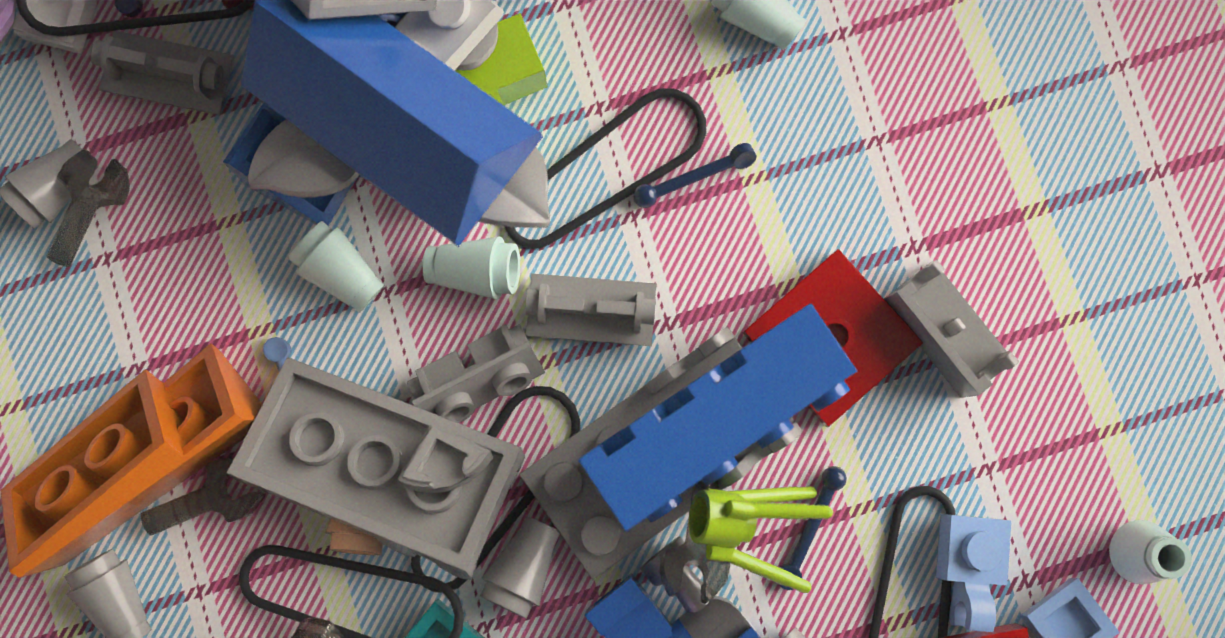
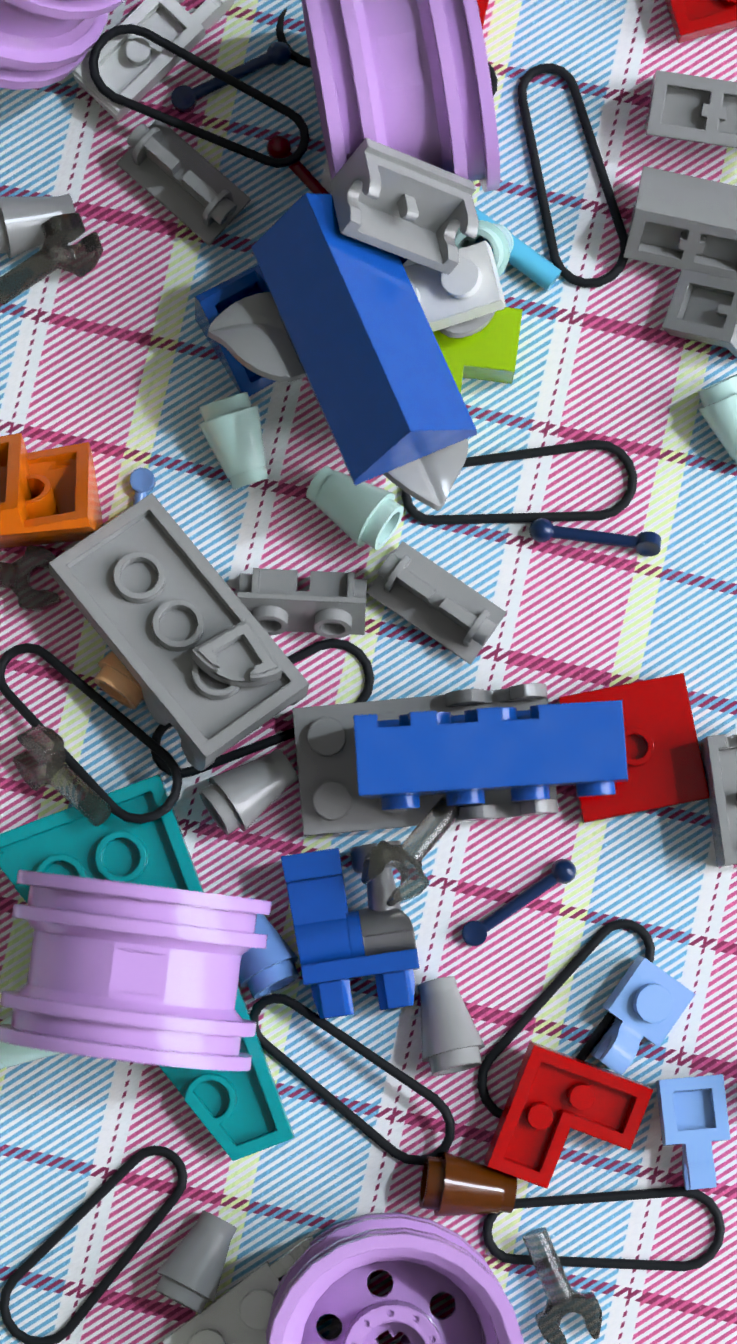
camera: 30 degrees right, 0 degrees up
lime plant [689,486,833,593] -> none

